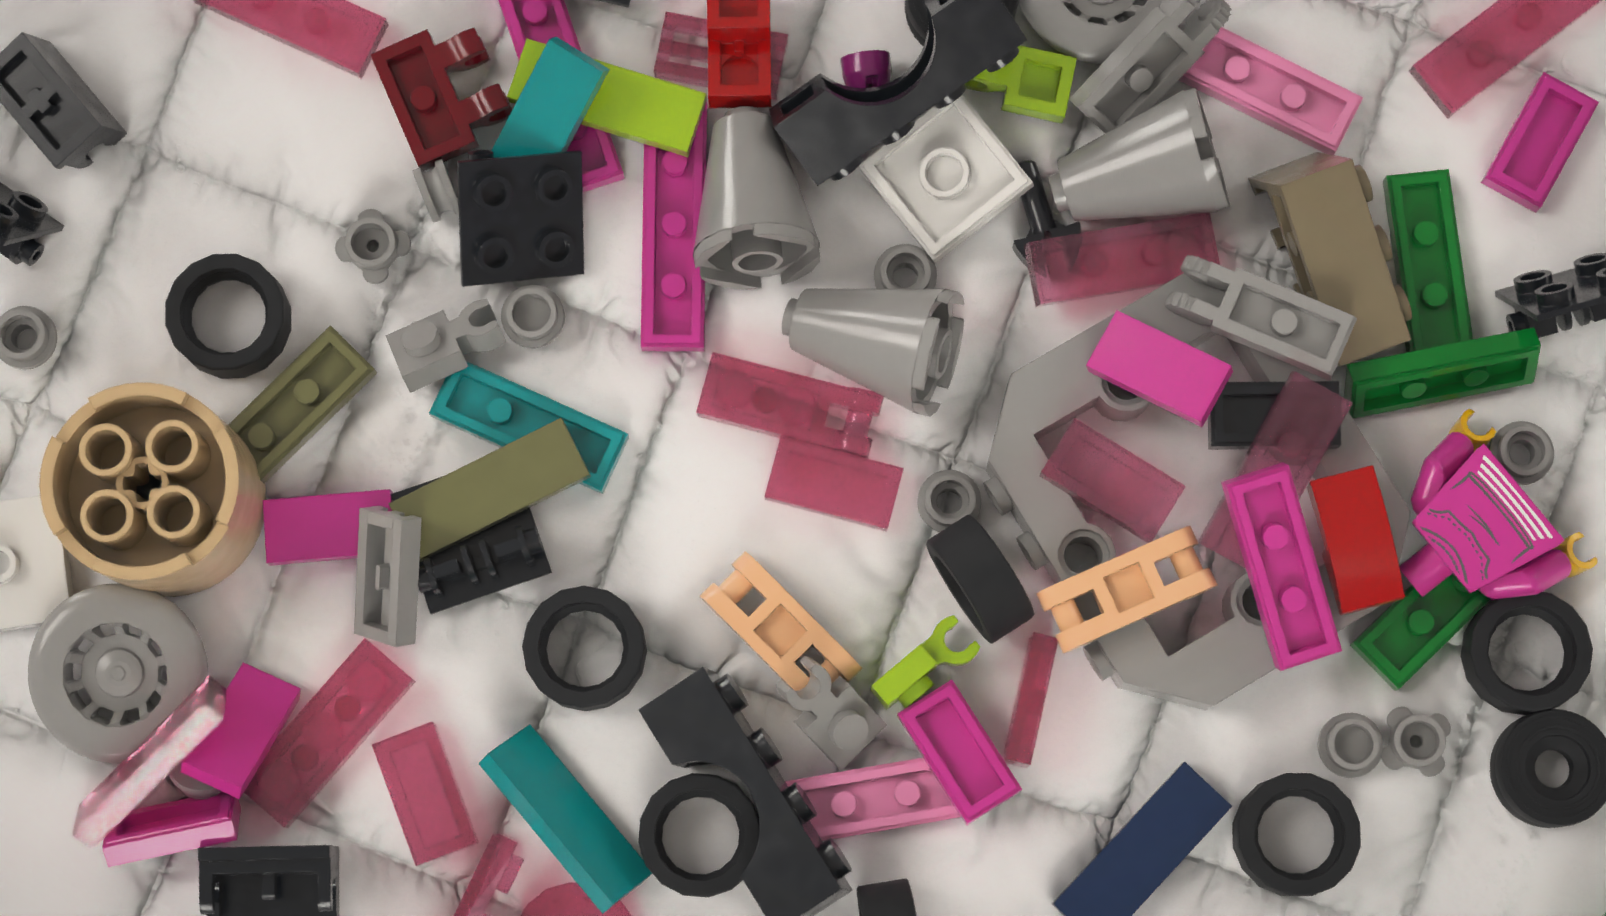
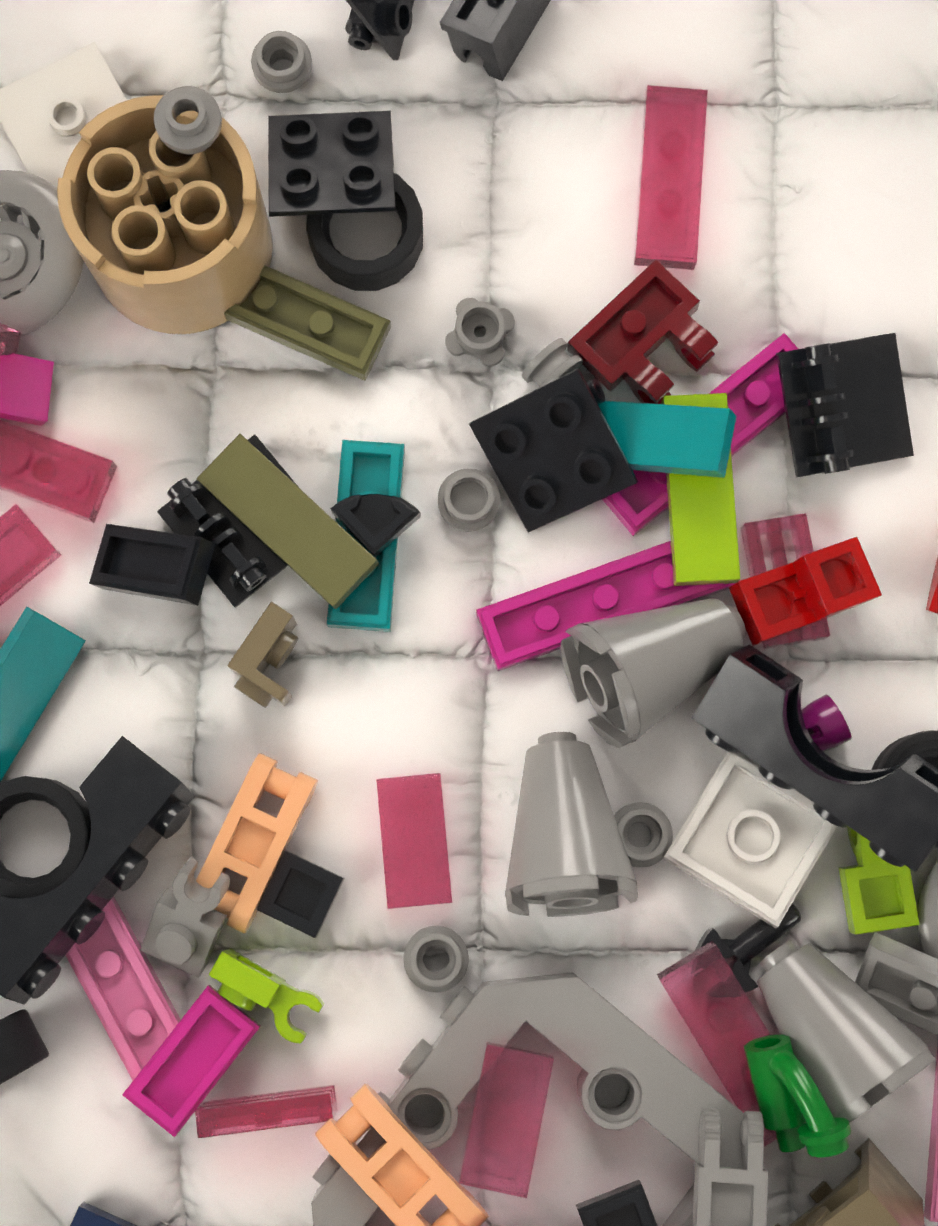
camera: 65 degrees right, 0 degrees up
dark pink tile [263,489,393,566] -> none
light grey tile [354,506,422,647] -> none
light grey plate [386,299,506,393] -> none
black tyre [522,585,647,711] -> none
clear pink plate [696,352,884,459] -> none
black tyre [926,515,1035,644] -> none
dark pink tile [1086,310,1233,427] -> none
none -> black tile [89,524,215,606]
none -> light grey plate [154,86,222,154]
none -> dark tan bracket [227,601,298,708]
none -> black tile [256,850,345,938]
none -> black hinge [268,110,395,217]
none -> black tile [330,494,421,558]
none -> green plant [744,1034,851,1158]

